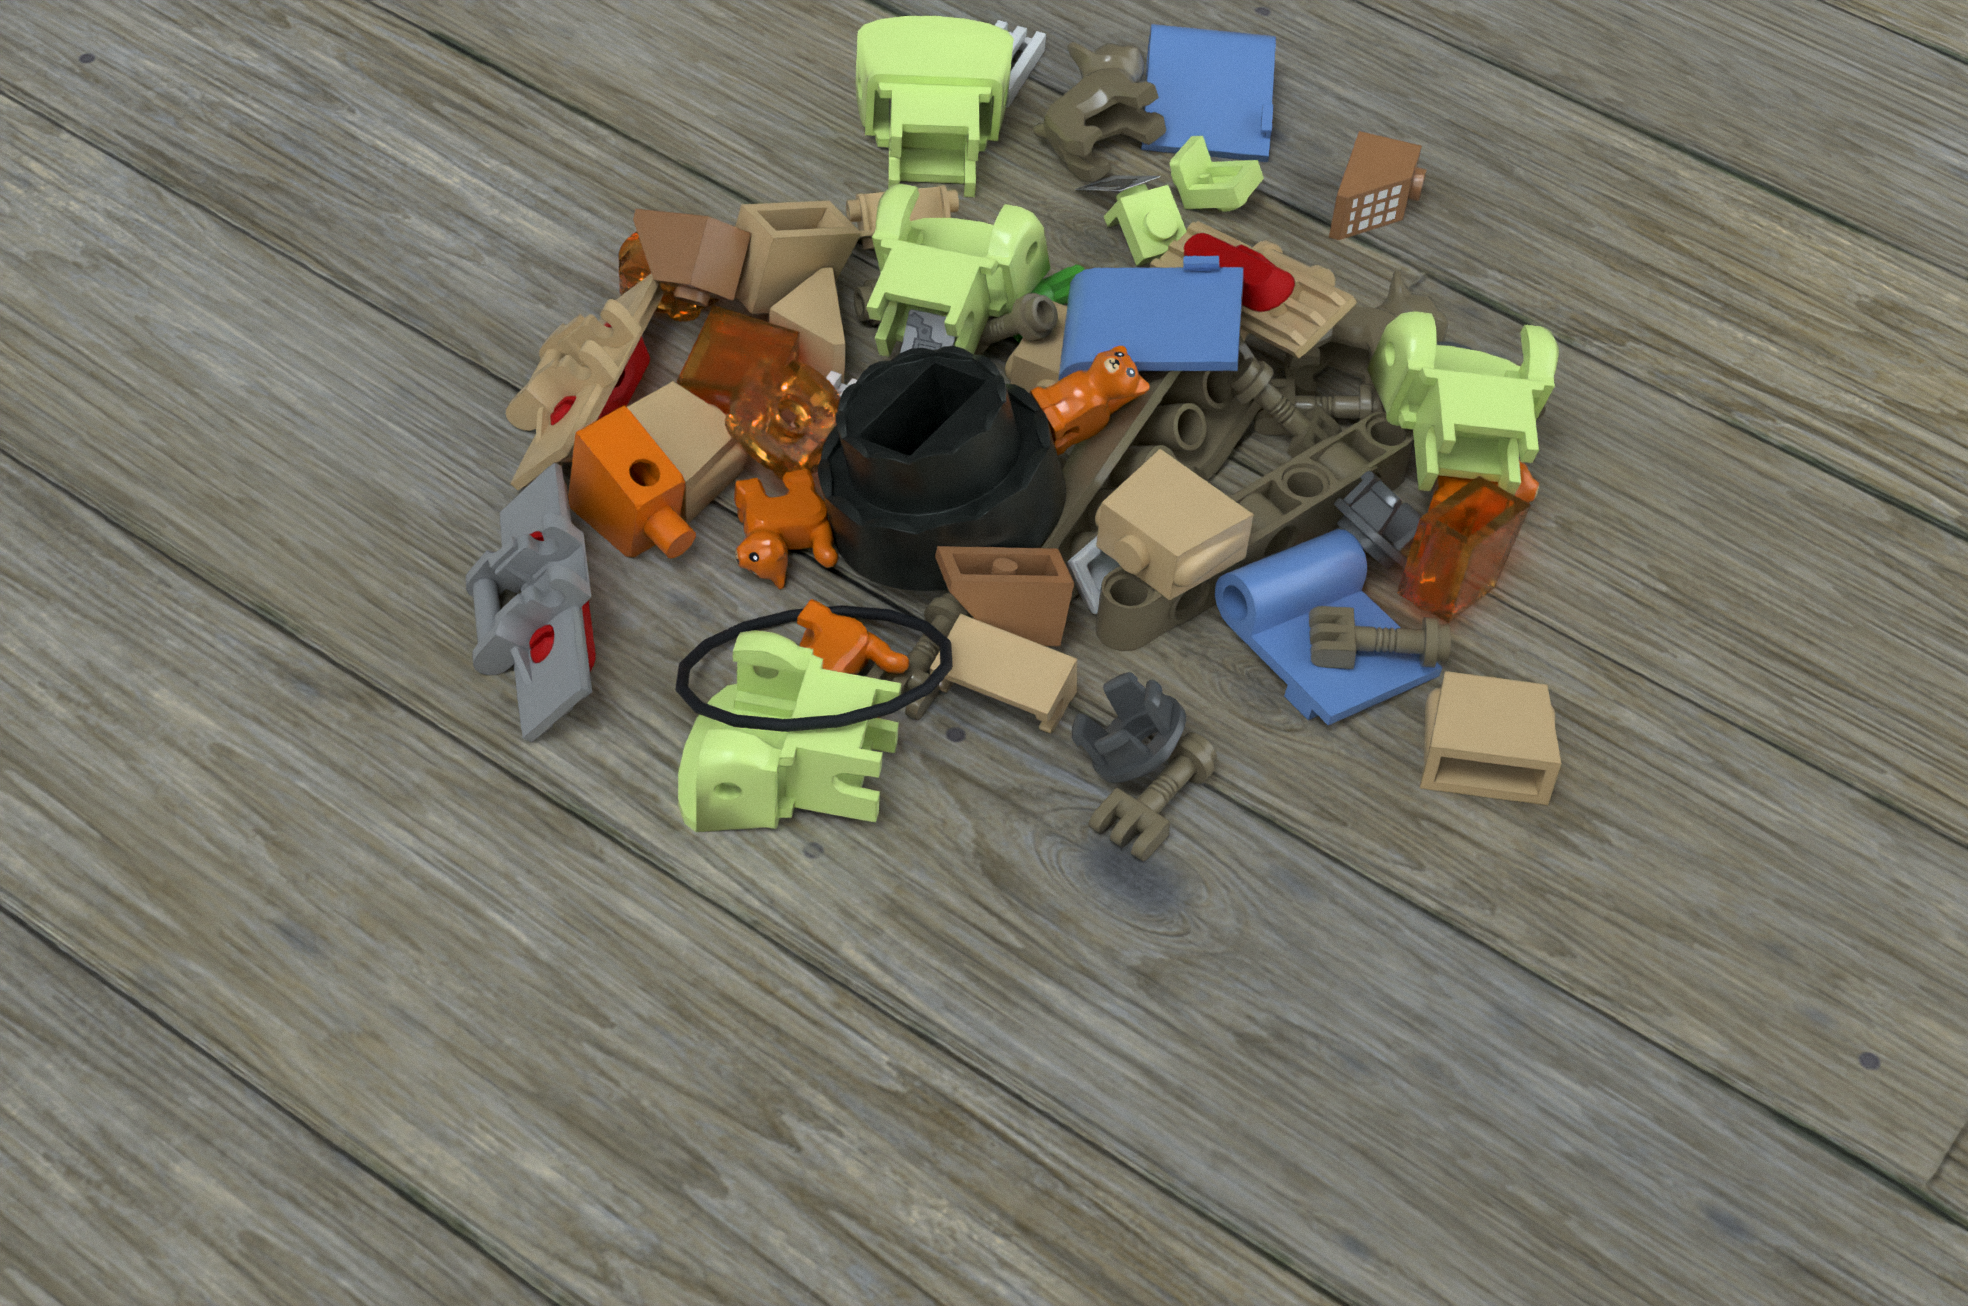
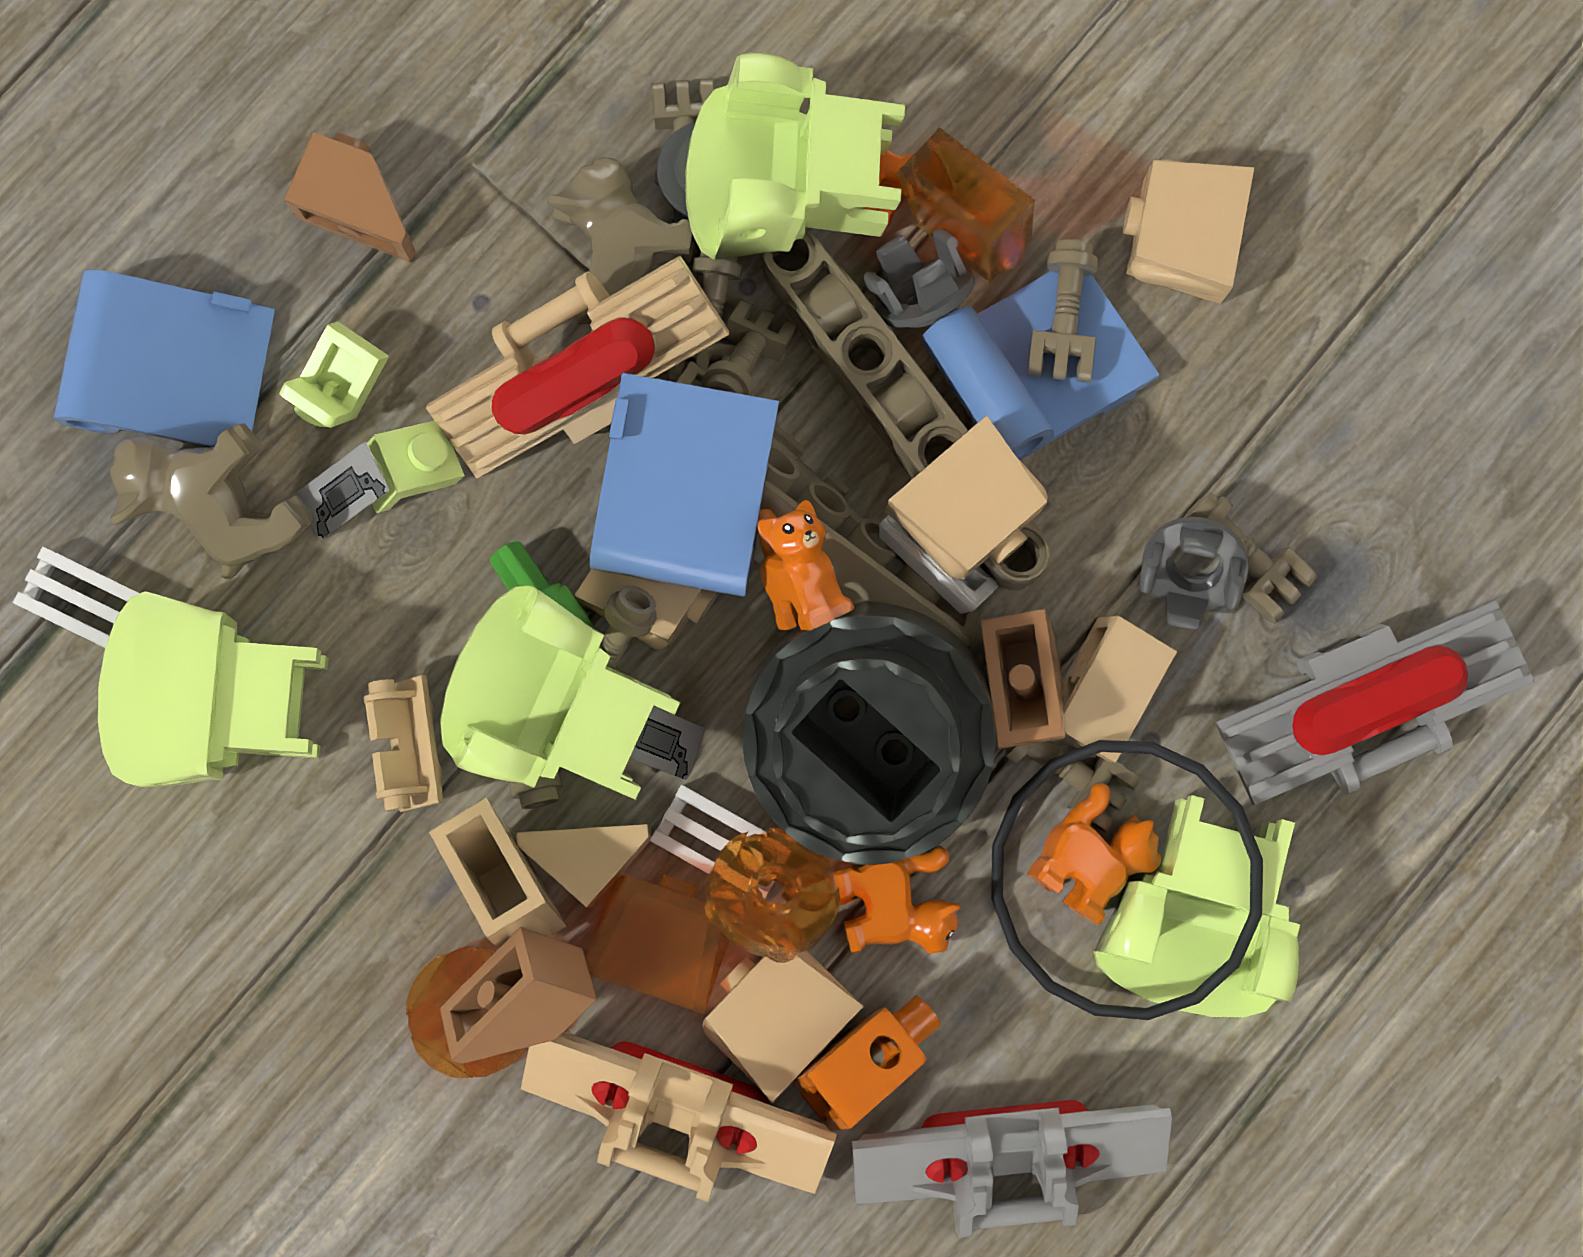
camera: 85 degrees left, 35 degrees up
none -> light grey piece [1216,600,1535,805]

